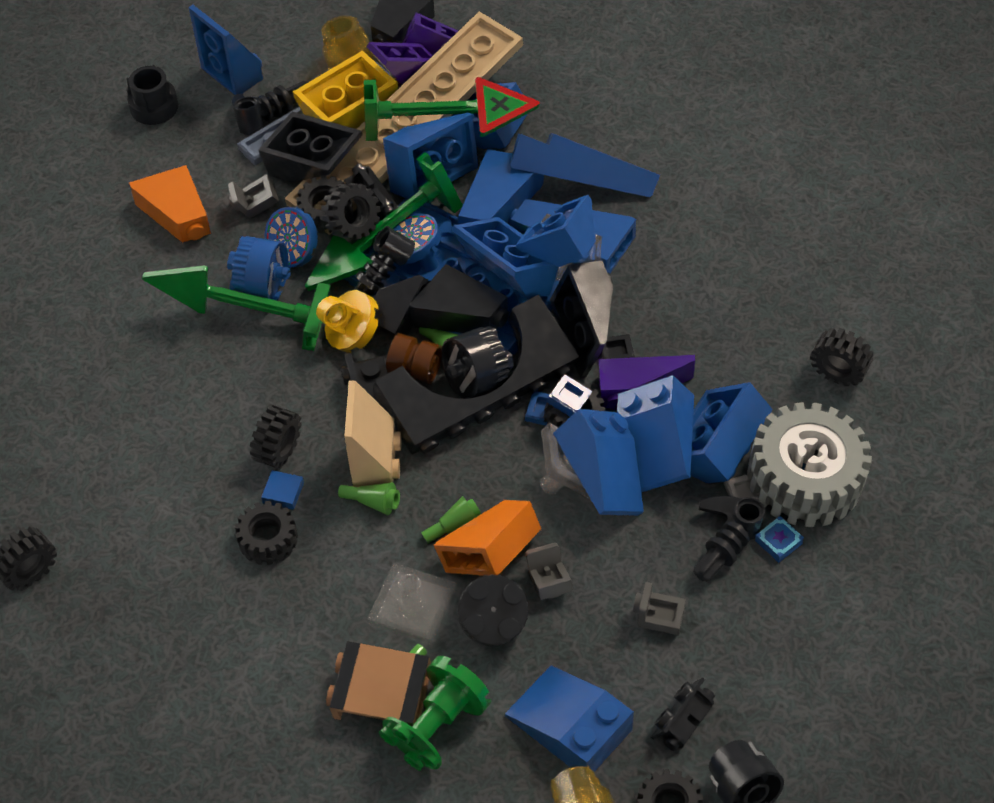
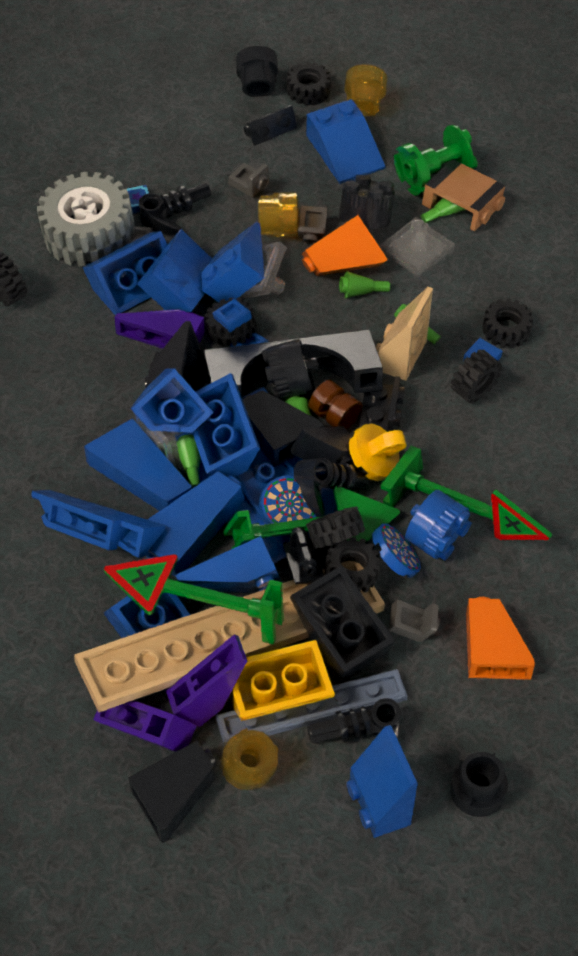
camera: 160 degrees left, 0 degrees up
none -> clear yellow piece [258,192,299,237]

